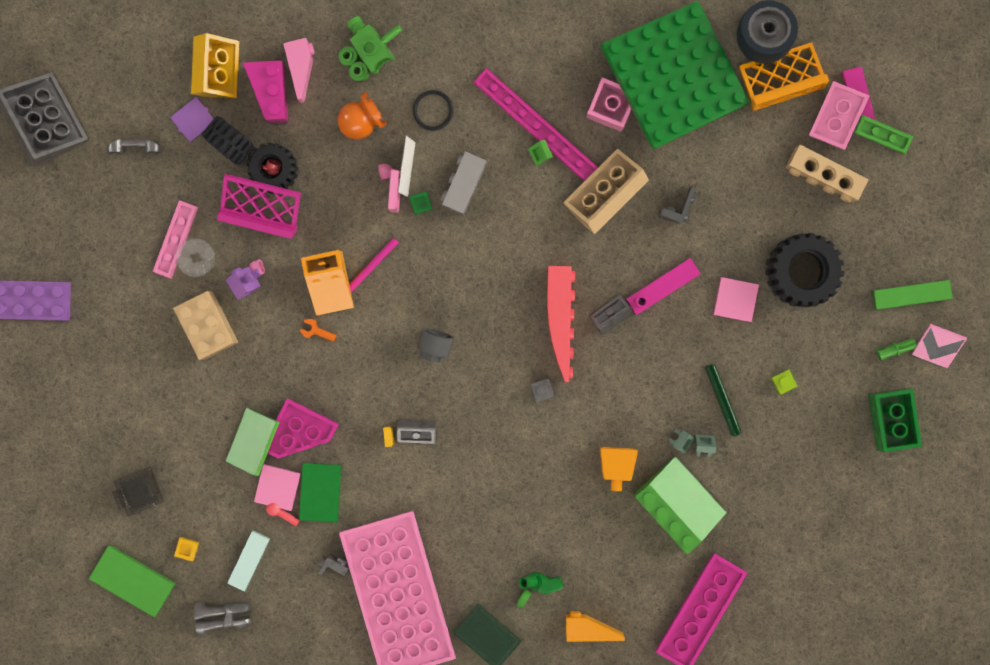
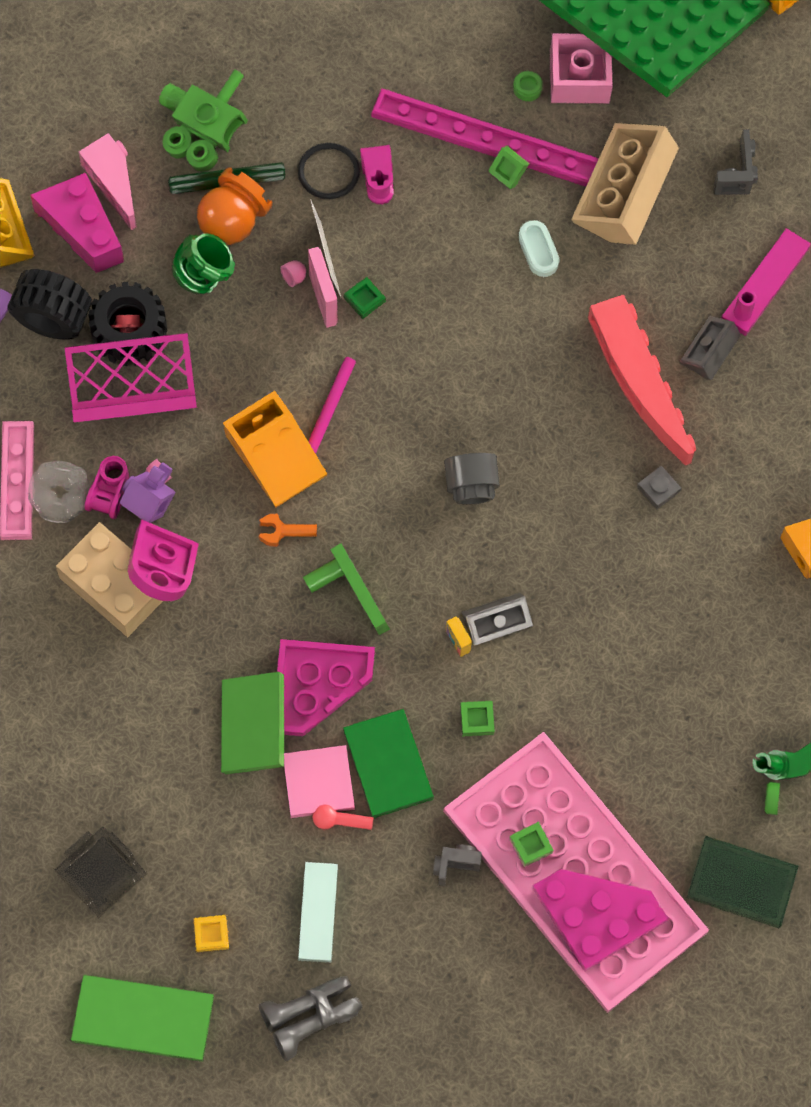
camera: 30 degrees left, 20 degrees down
light grey brick [441,151,487,215] -> none
none -> dark pink piece [85,456,130,520]
none -> dark pink tile [127,520,199,601]
none -> dark green axle [168,162,286,194]
none -> green helmet [172,233,235,295]
none -> bright green piece [303,544,390,635]
none -> dark pink piece [360,145,394,204]
none -> bright green plate [460,701,495,736]
none -> bright green plate [509,822,554,867]
none -> bright green tile [513,71,543,101]
none -> light aqua tile [519,220,559,277]
none -> dark pink plate [532,869,669,971]

